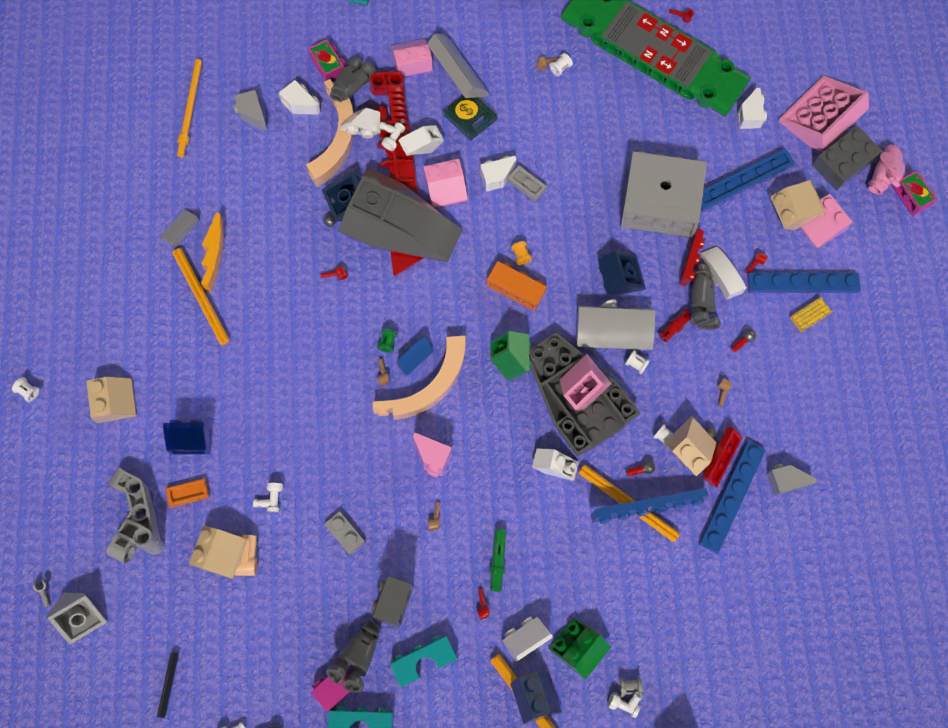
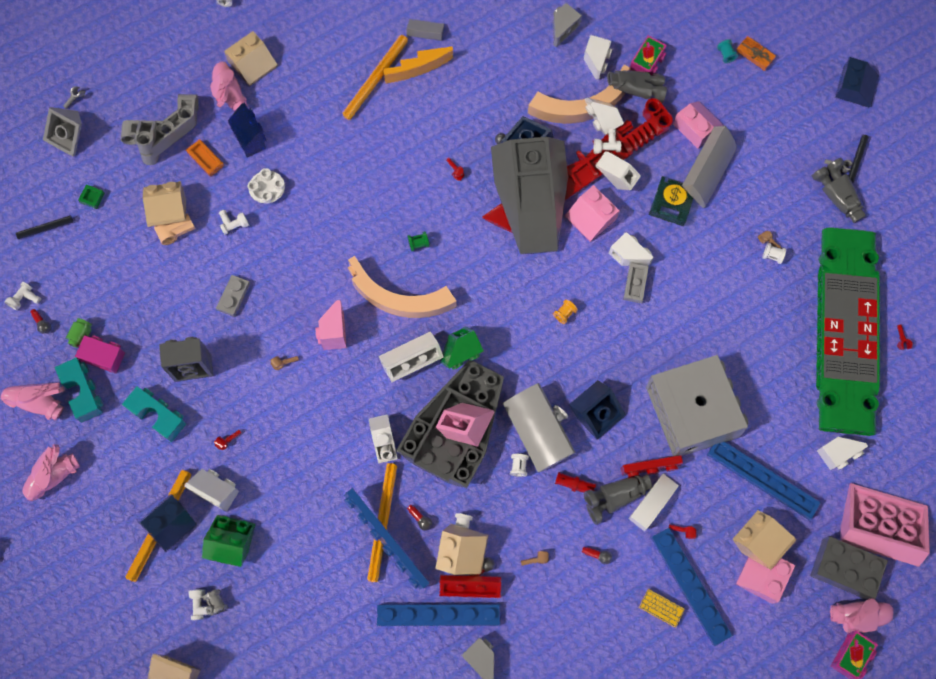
camera: 65 degrees right, 0 degrees up
dark grey piece [326,620,381,693] -> none
medium nougat hand [377,359,390,387] -> none
blue slope [396,336,433,375] -> none
orange brick [486,261,547,312] -> none
green pin [489,529,507,592] -> none
none -> bright green brick [66,318,92,348]
none -> green tile [78,184,105,209]
none -> bright pink animal [210,62,248,113]
none -> white dish [248,168,285,203]
none -> white brick [378,332,443,383]

